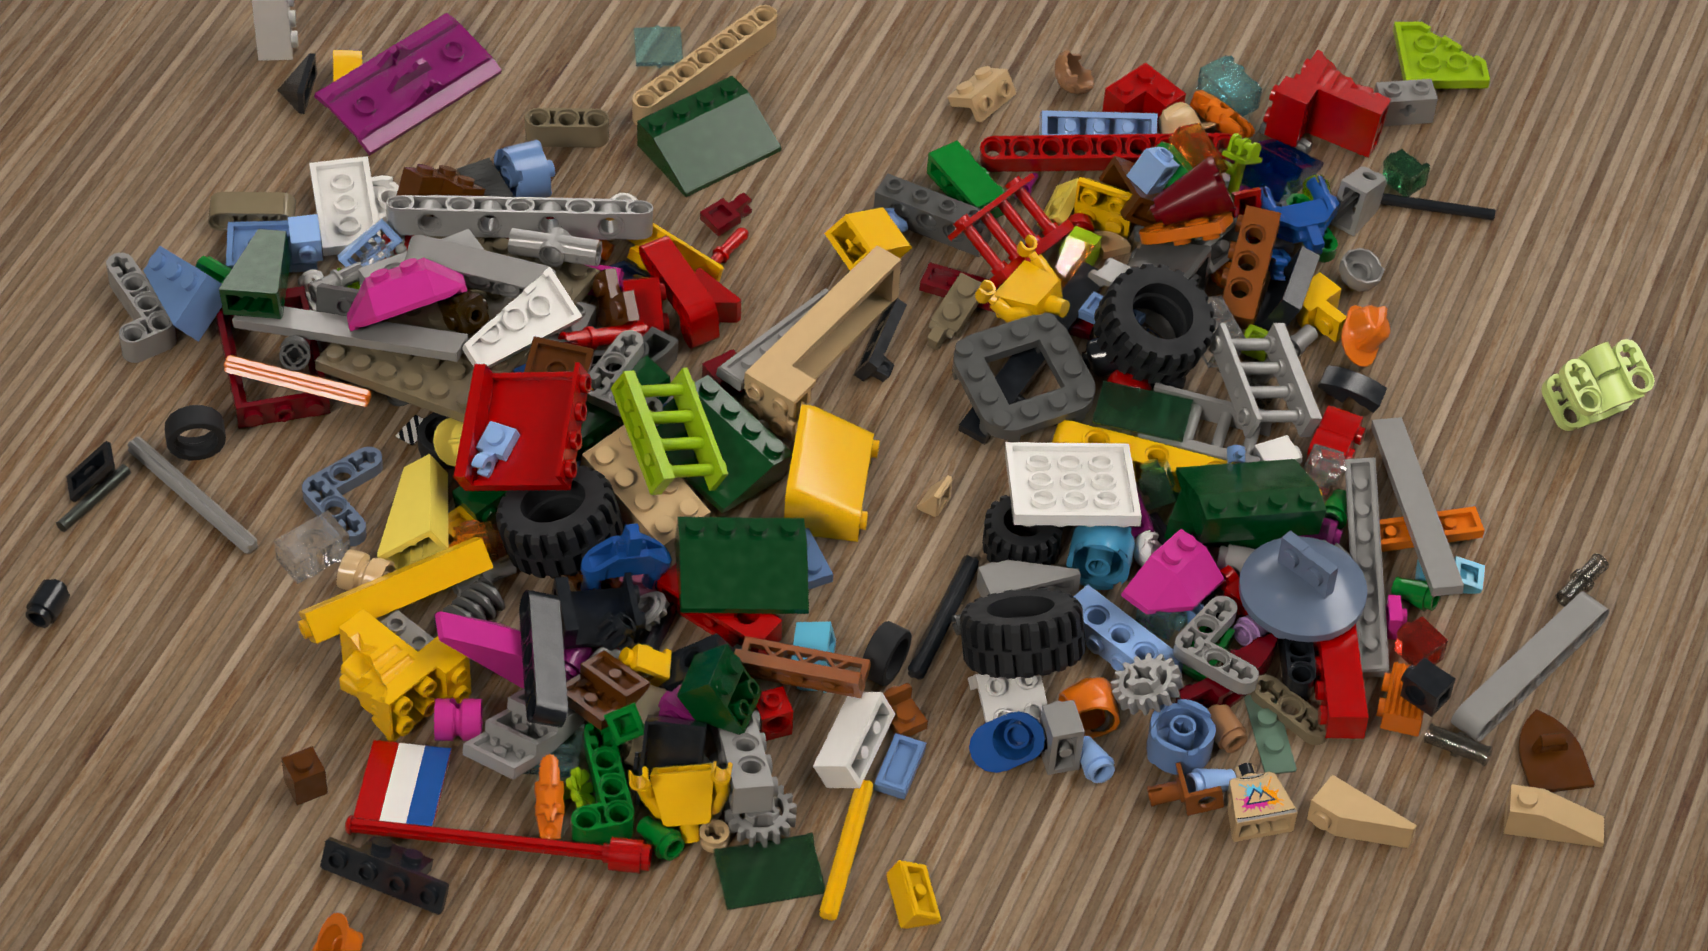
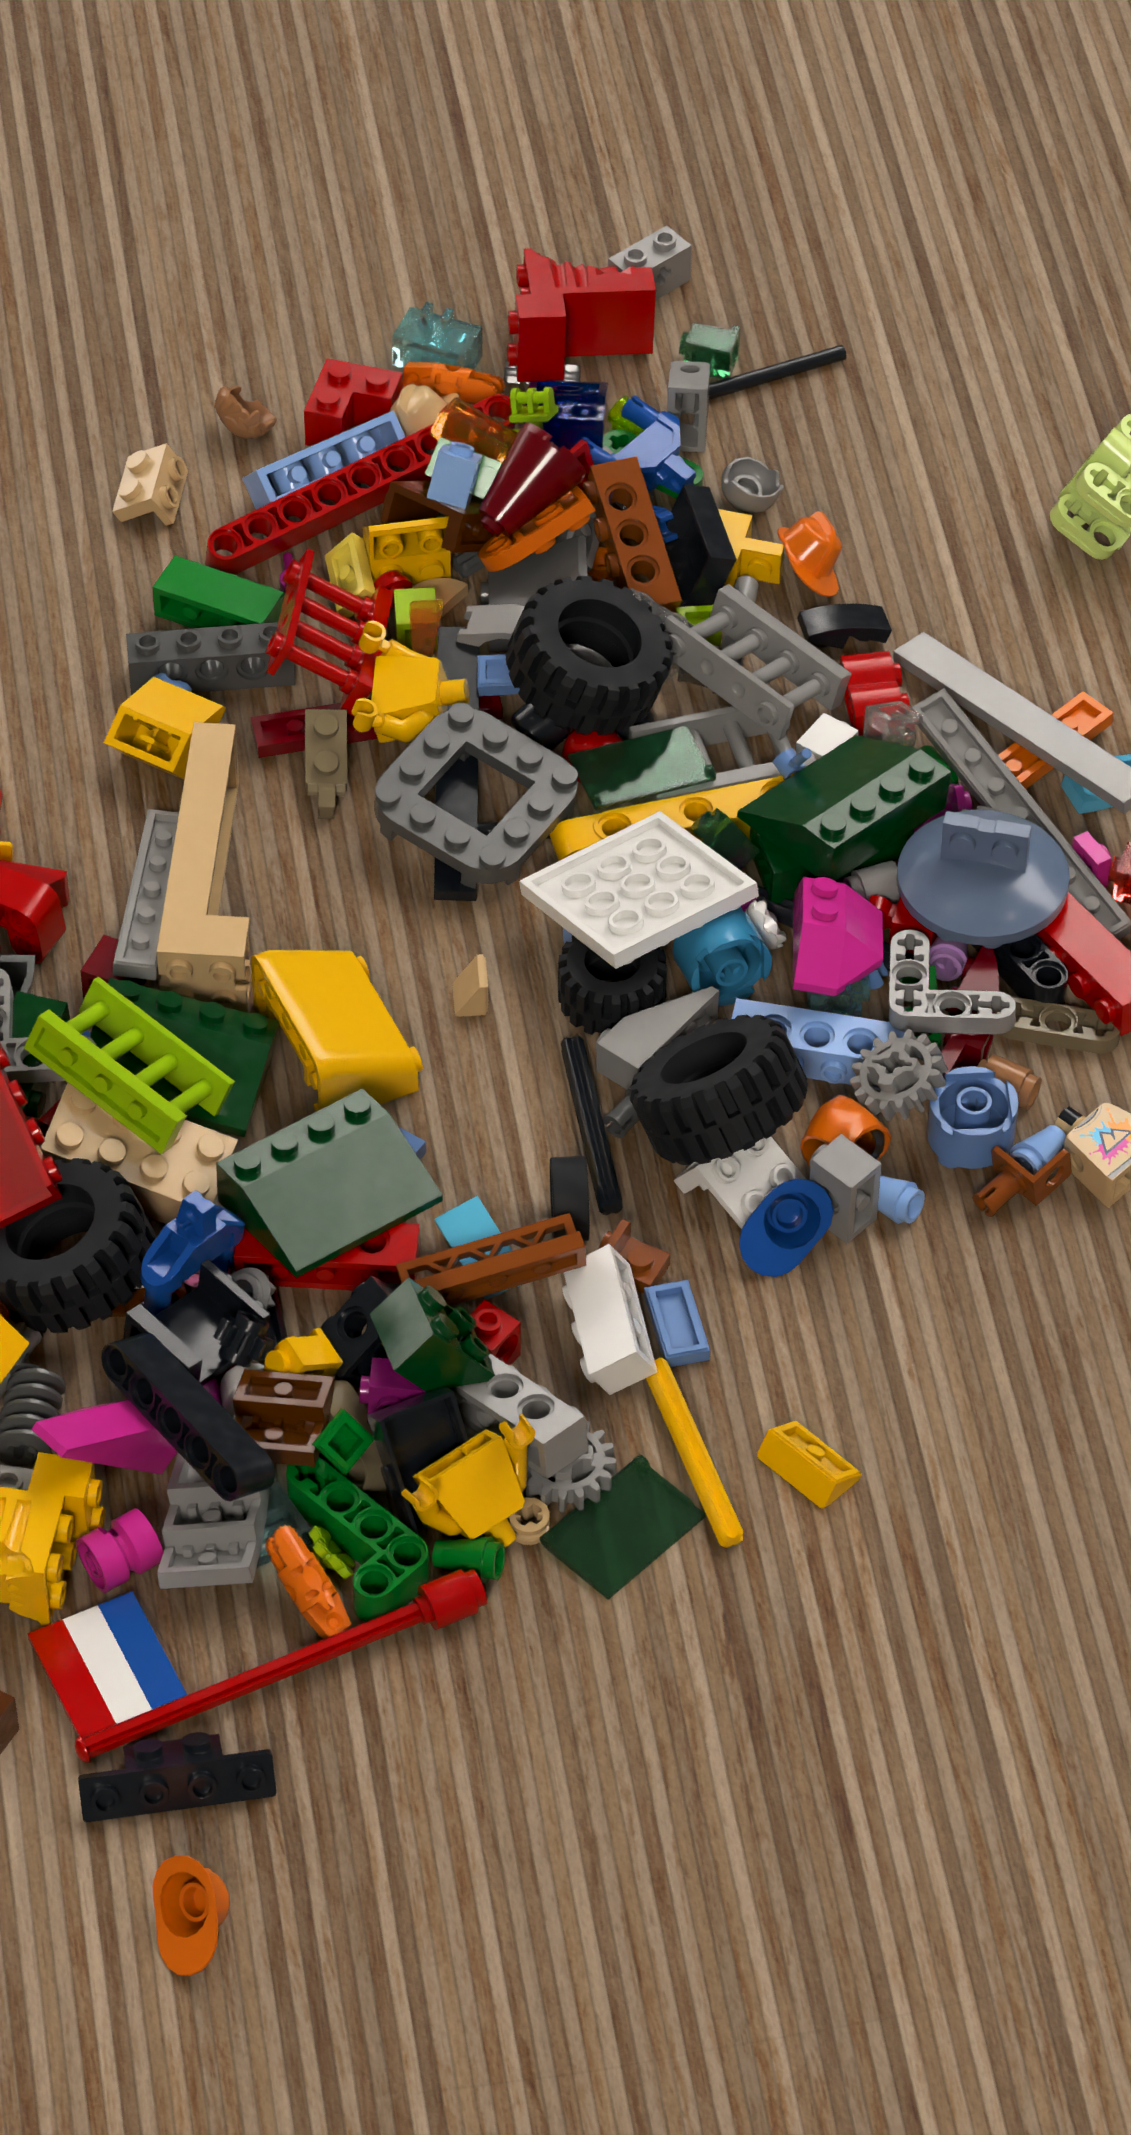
camera: 30 degrees left, 0 degrees up
black hinge [854,298,907,382] -> none
sand green piece [1244,695,1297,774] -> none
green cone [1391,576,1440,611] -> none
lime plate [1393,22,1490,89] -> none

